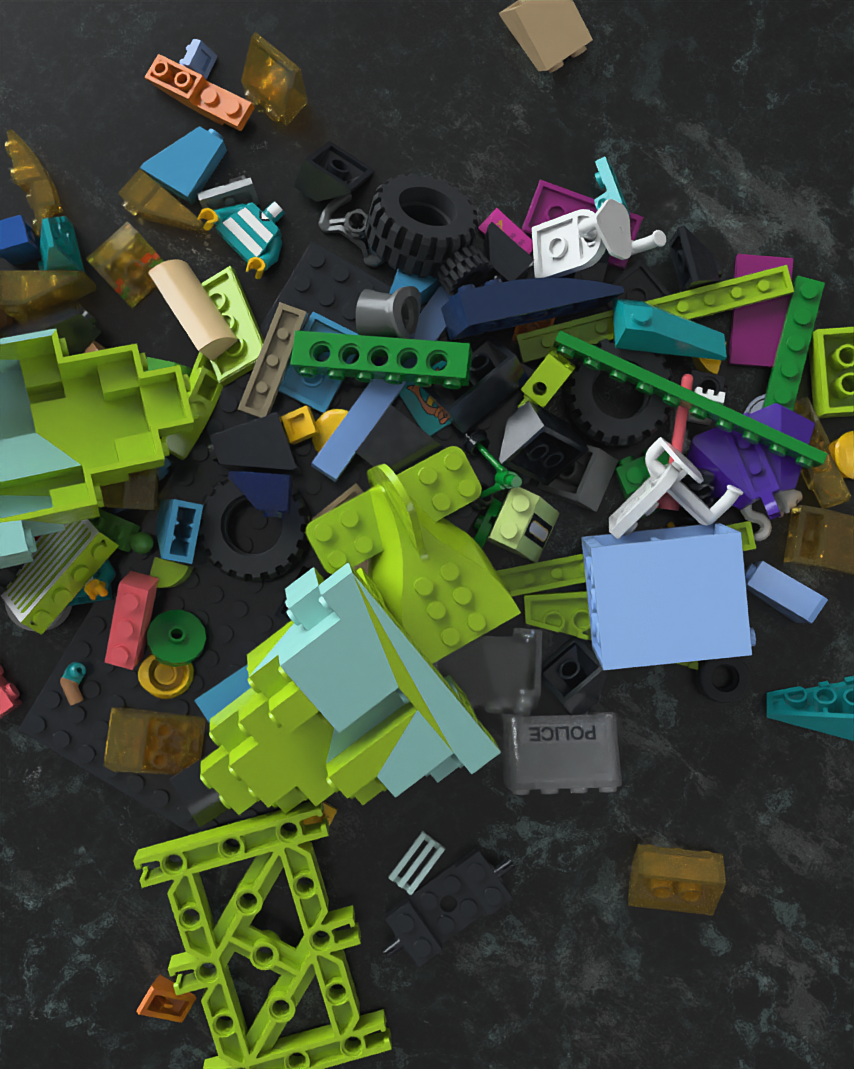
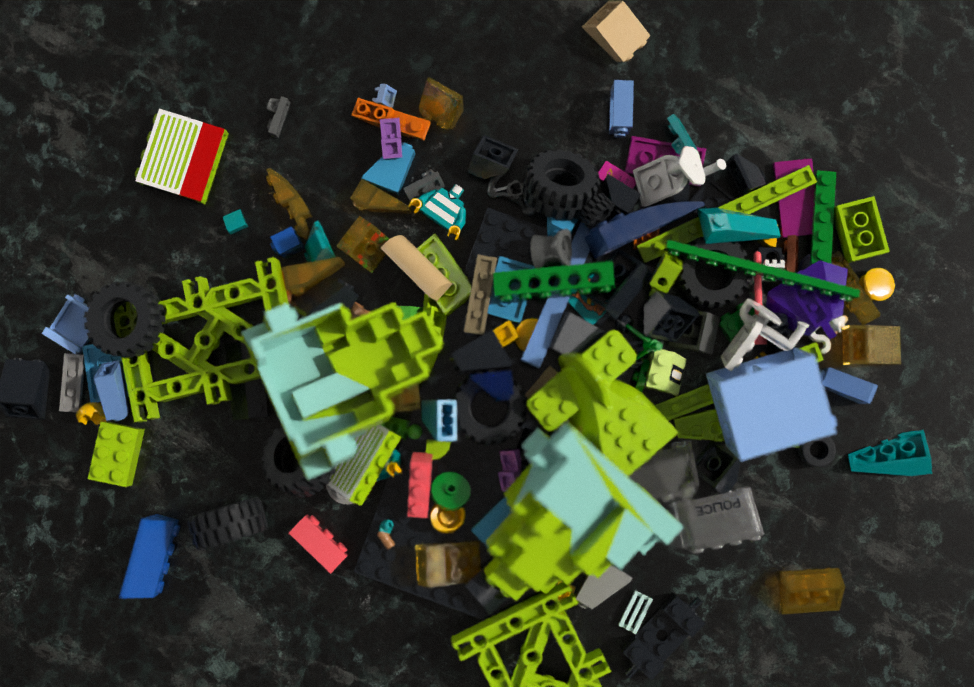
camera: 15 degrees left, 0 degrees up
none -> dark grey hinge [267,96,290,138]
none -> medium lavender slope [380,117,402,159]
none -> medium lavender slope [498,449,521,491]
none -> light grey slope [575,566,632,609]
none -> medium blue window [609,80,634,138]
none -> copper plate [784,235,799,273]

